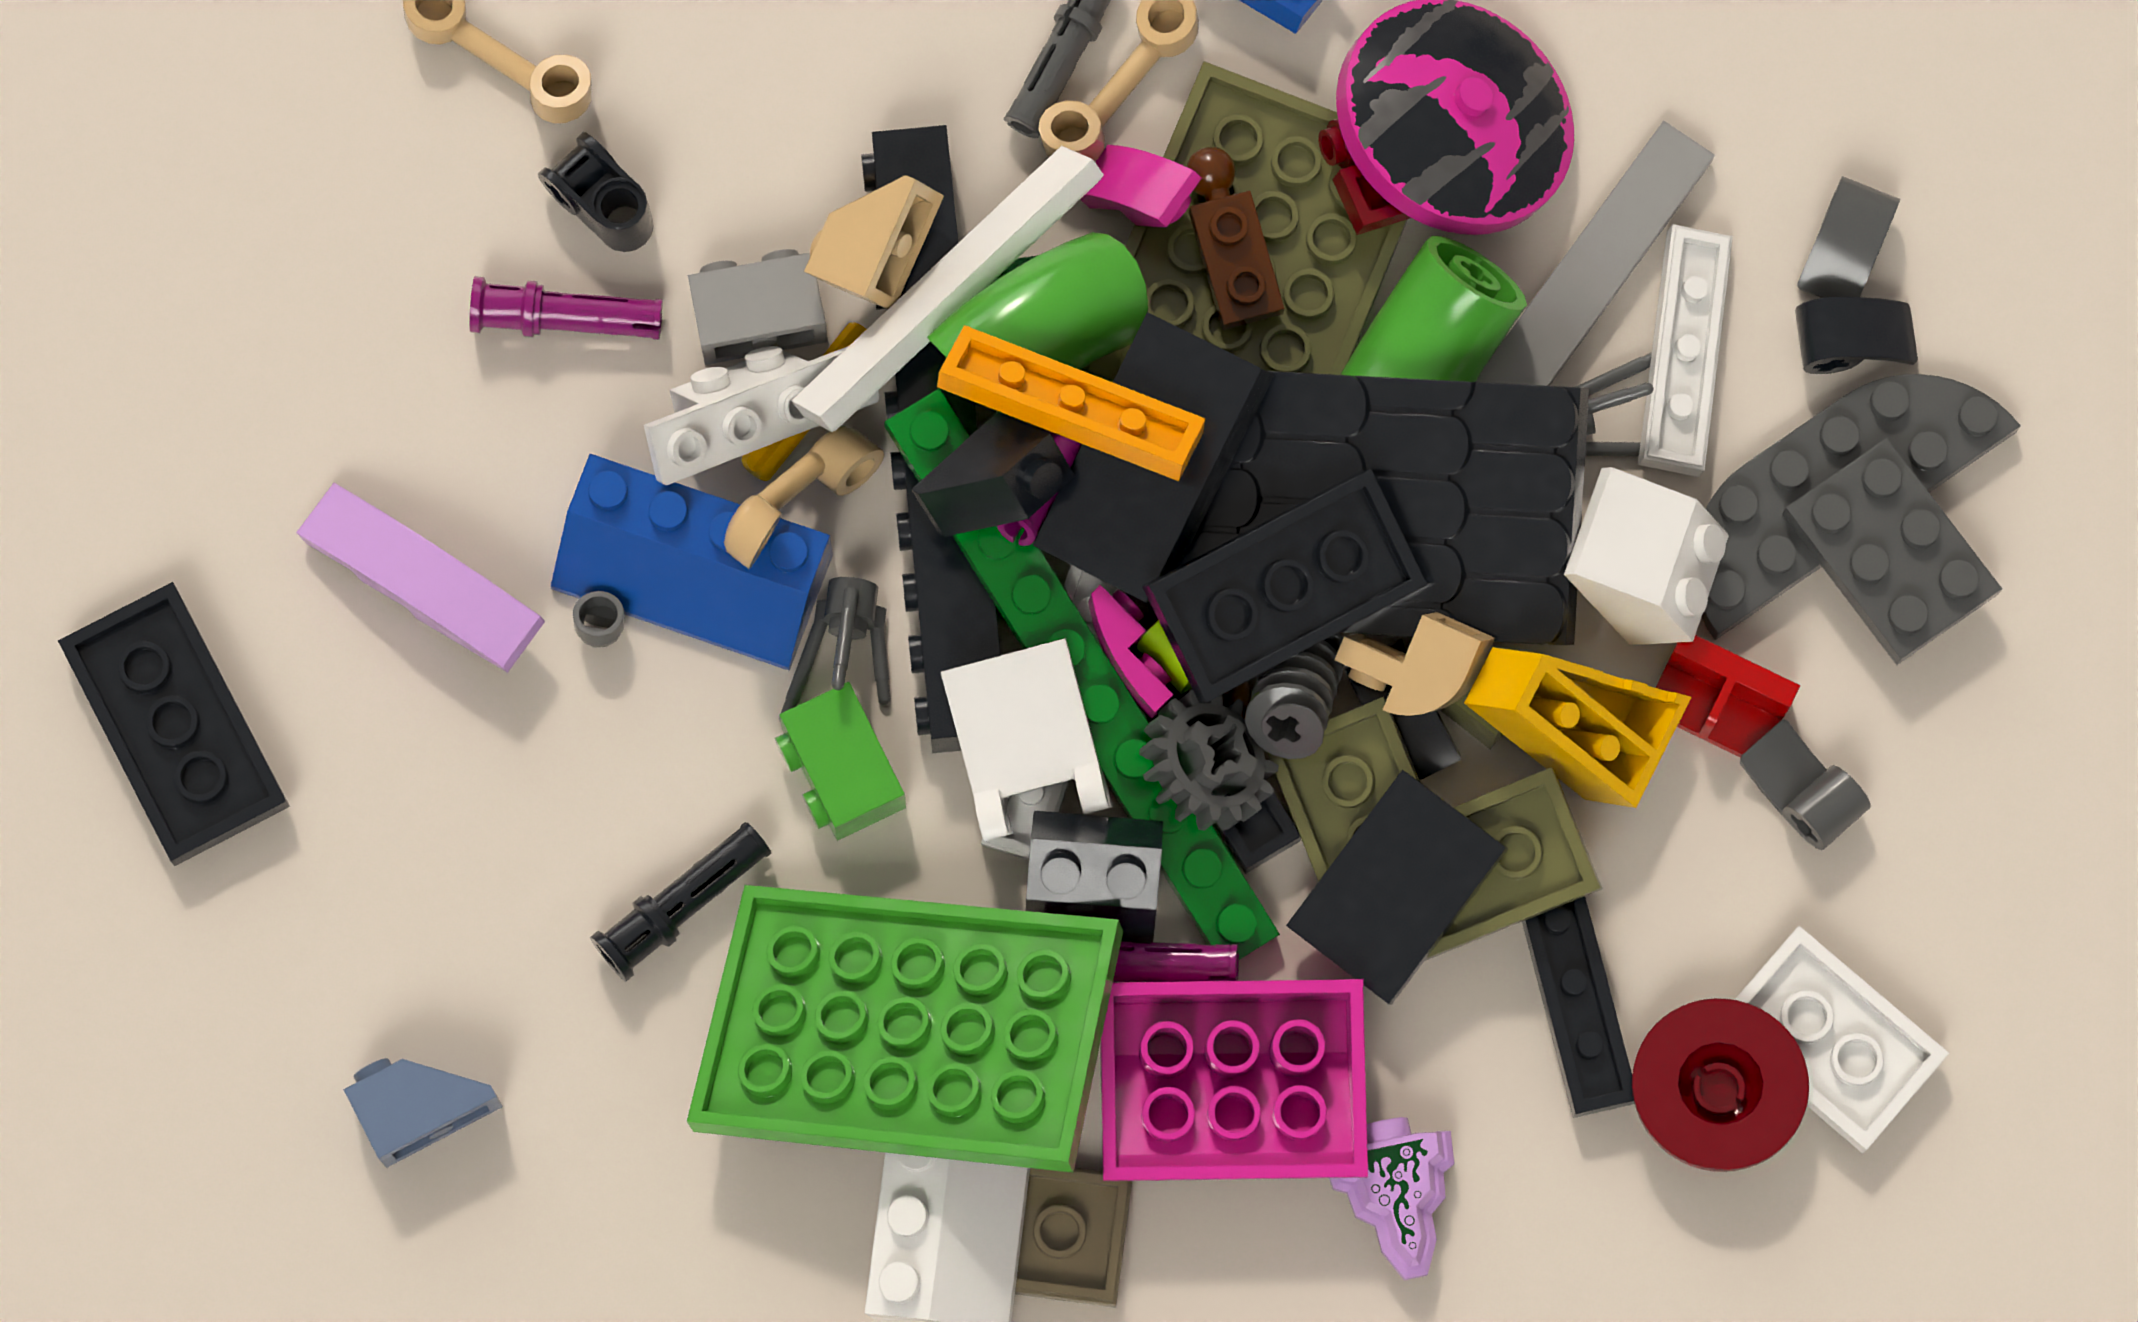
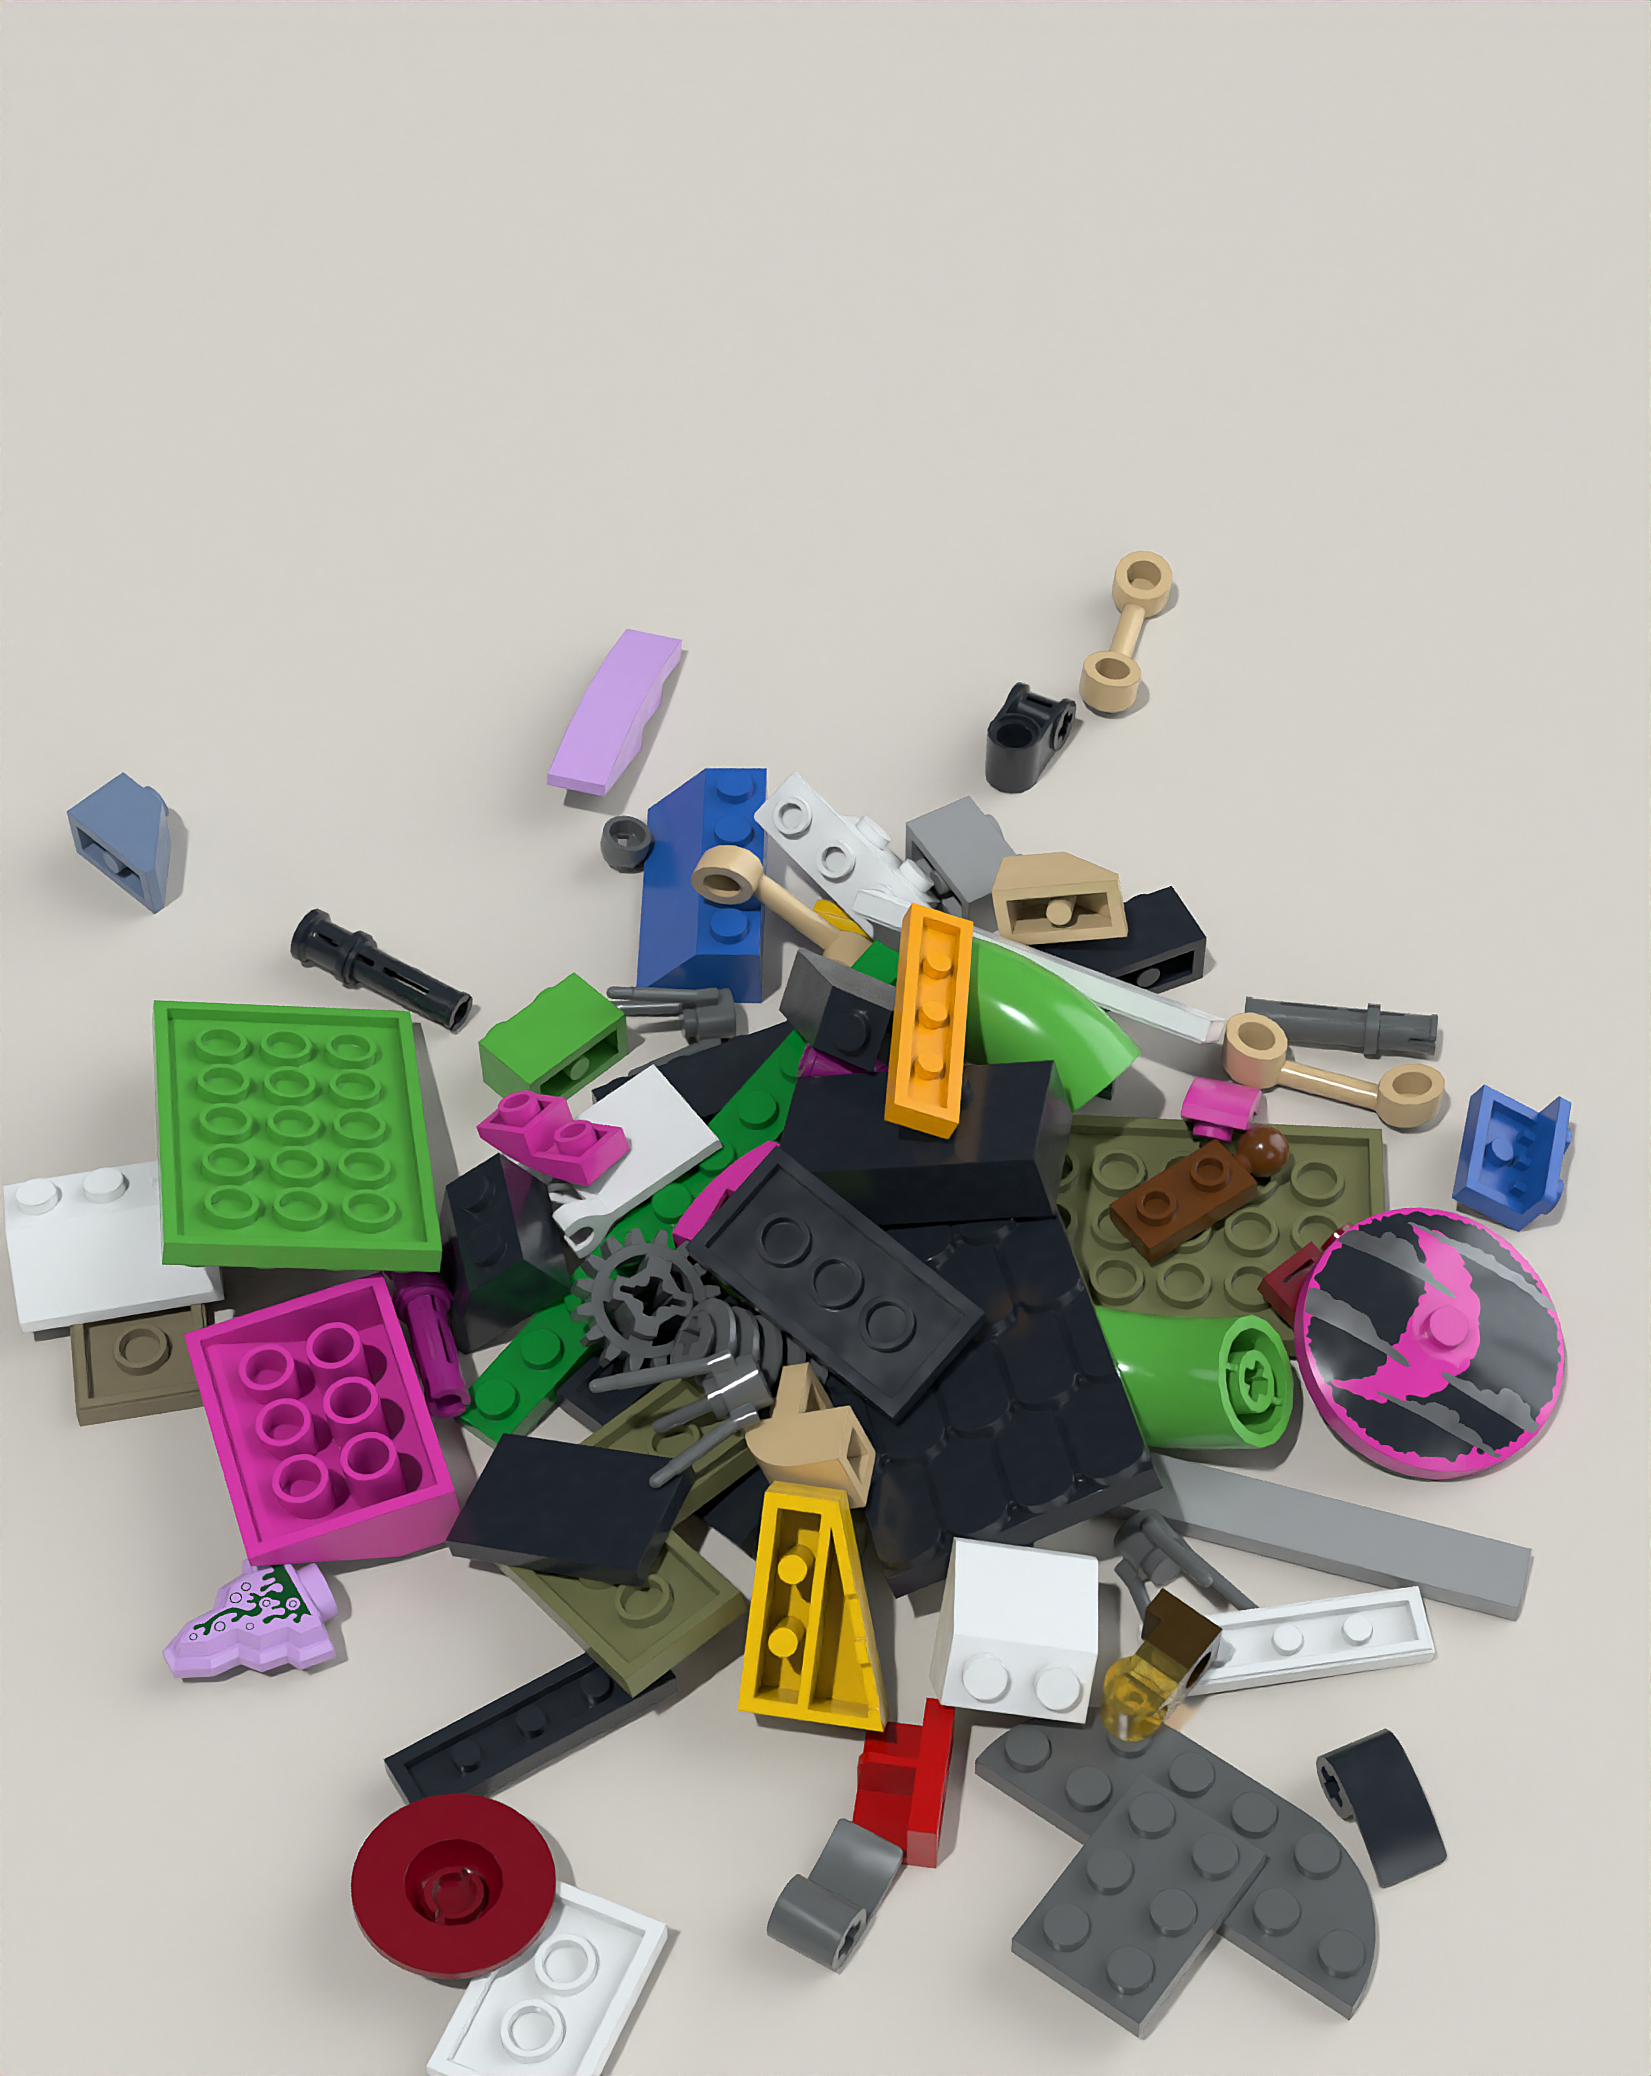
camera: 75 degrees right, 25 degrees down
black plate [58,582,290,866] -> none
magenta pin [469,276,663,340] -> none
dark grey panel [1797,176,1900,298] -> none
none -> dark pink slope [476,1090,630,1186]
none -> dark grey plant [589,1348,774,1488]
none -> leg [1100,1588,1223,1742]

